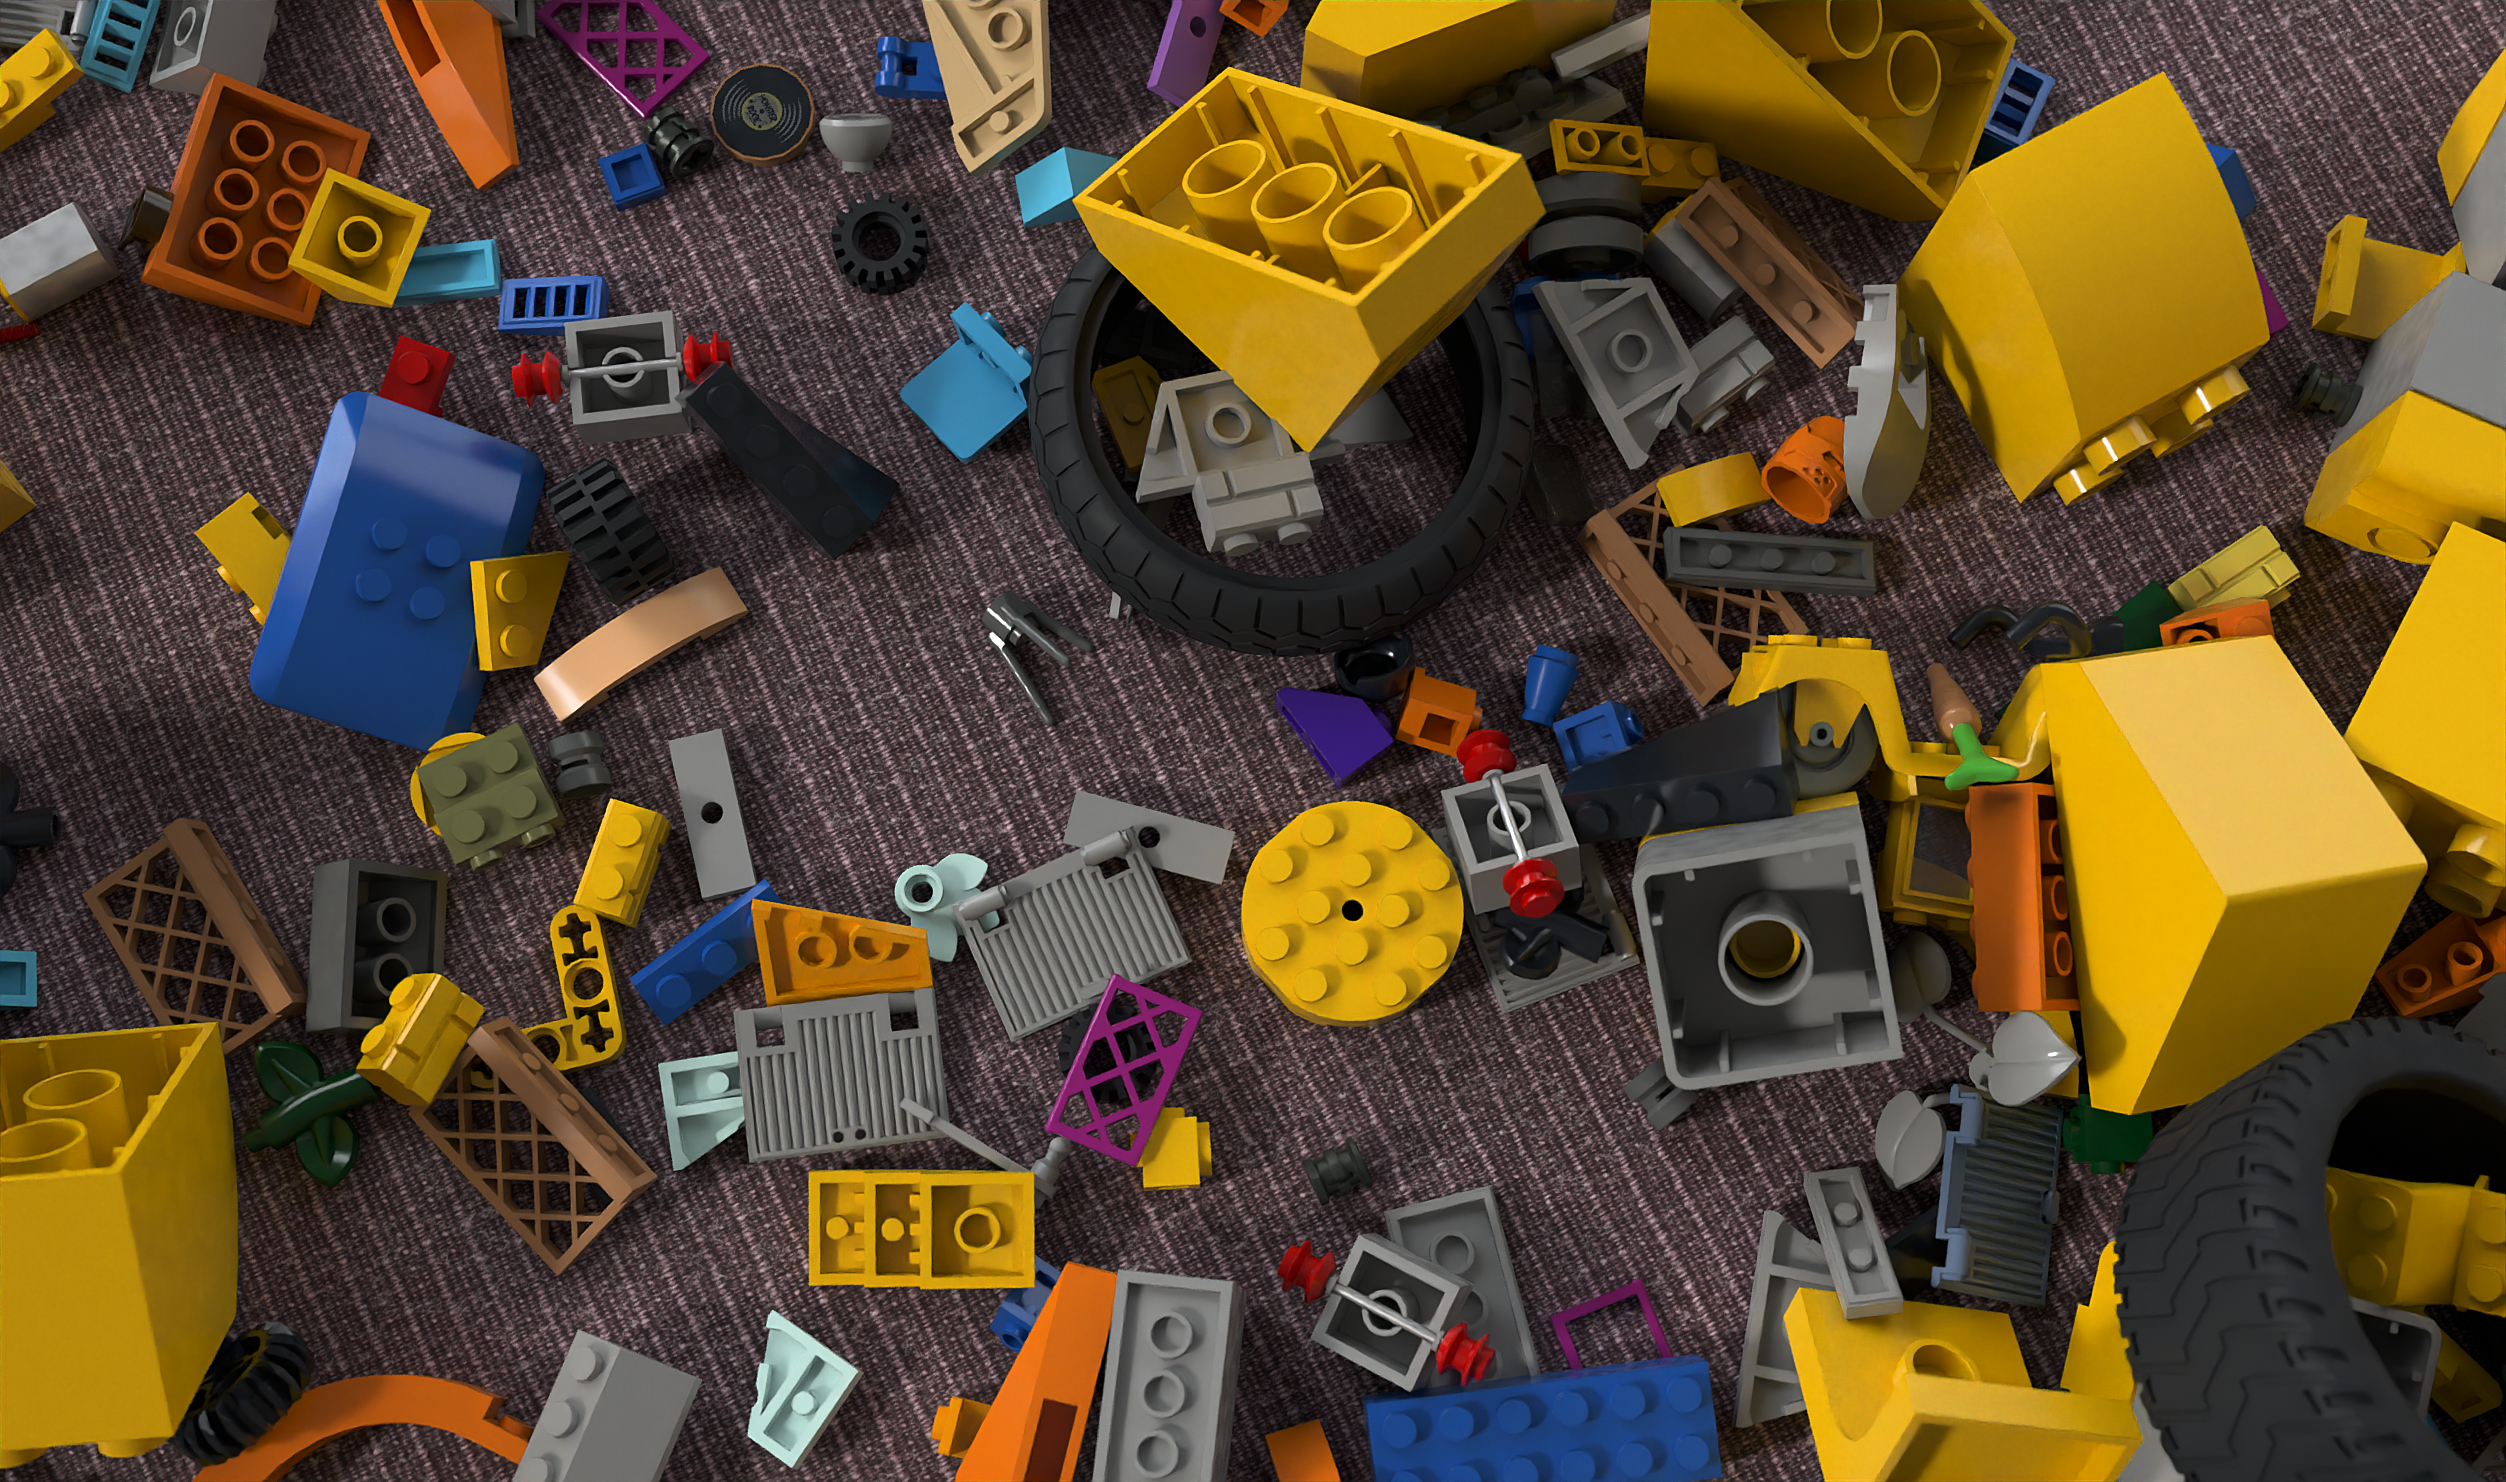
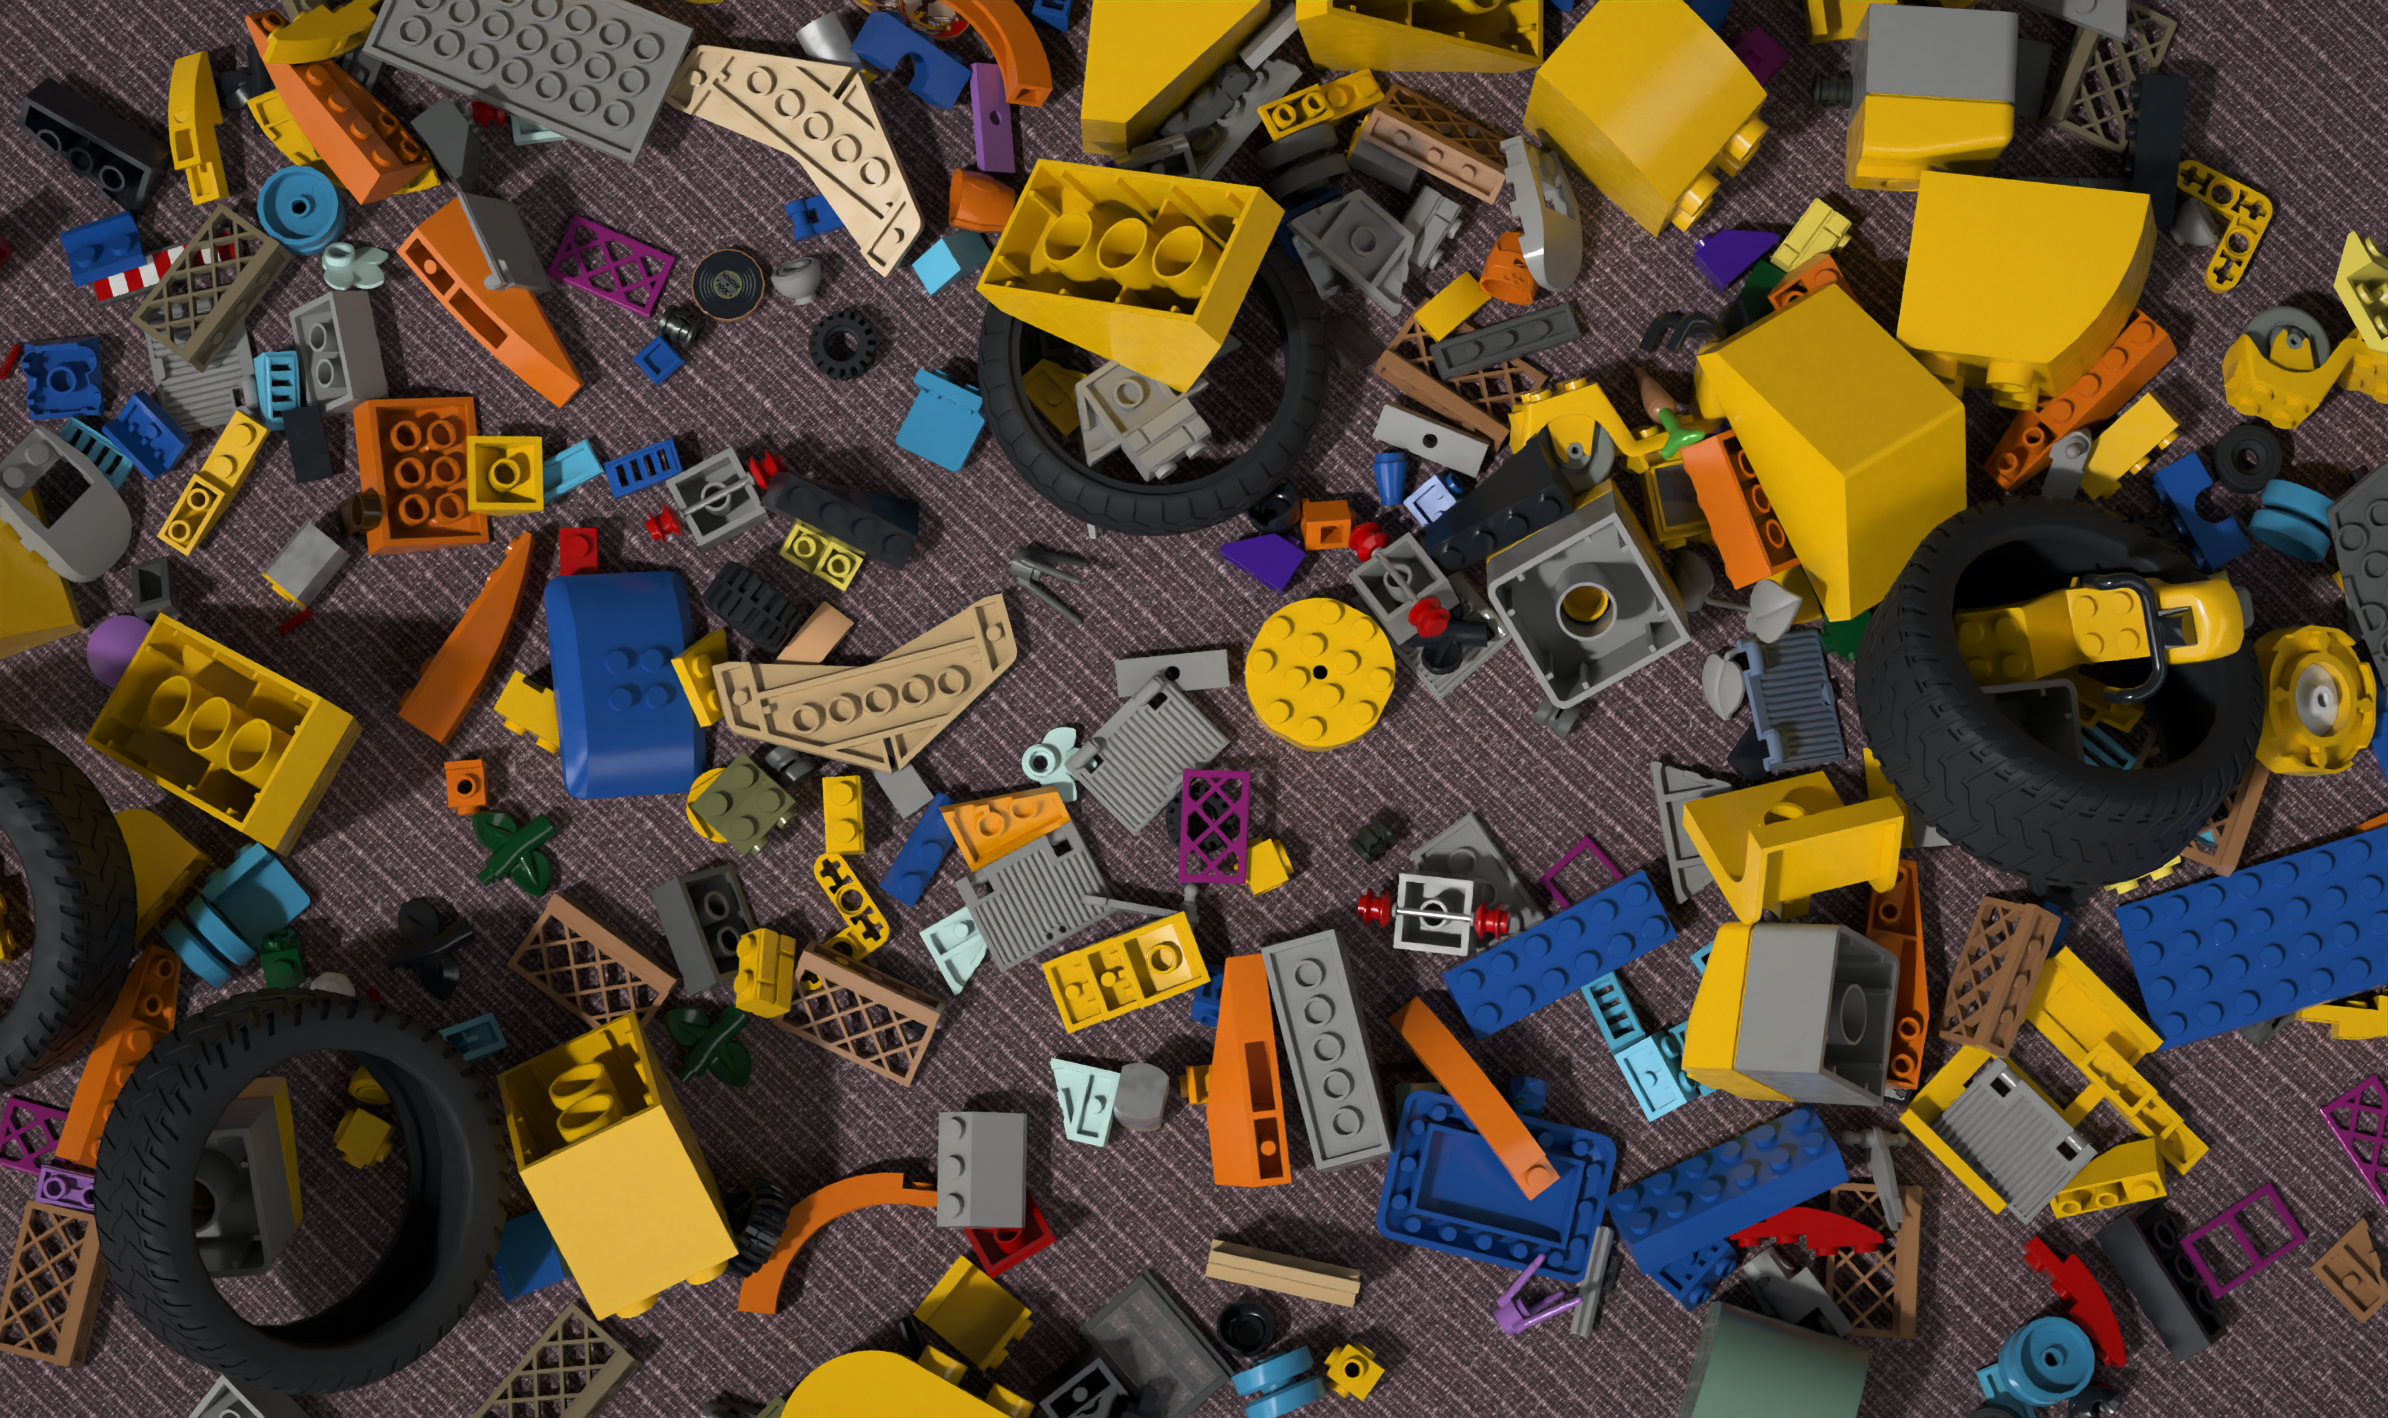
camera: 15 degrees left, 5 degrees up
light grey tile [1803,1166,1904,1320] -> none
none -> black tile [281,403,335,484]
none -> orange wedge [397,531,536,747]
none -> orange brick [444,759,490,816]
none -> dark green plant [472,810,558,897]
none -> tan wing [711,593,1017,774]
none -> light yellow slope [777,523,863,592]
none -> orange helmet [948,168,1016,233]
none -> flat silver piece [1113,1063,1169,1132]
none -> light grey tile [1372,400,1490,478]
none -> dark purple slope [1692,229,1780,293]

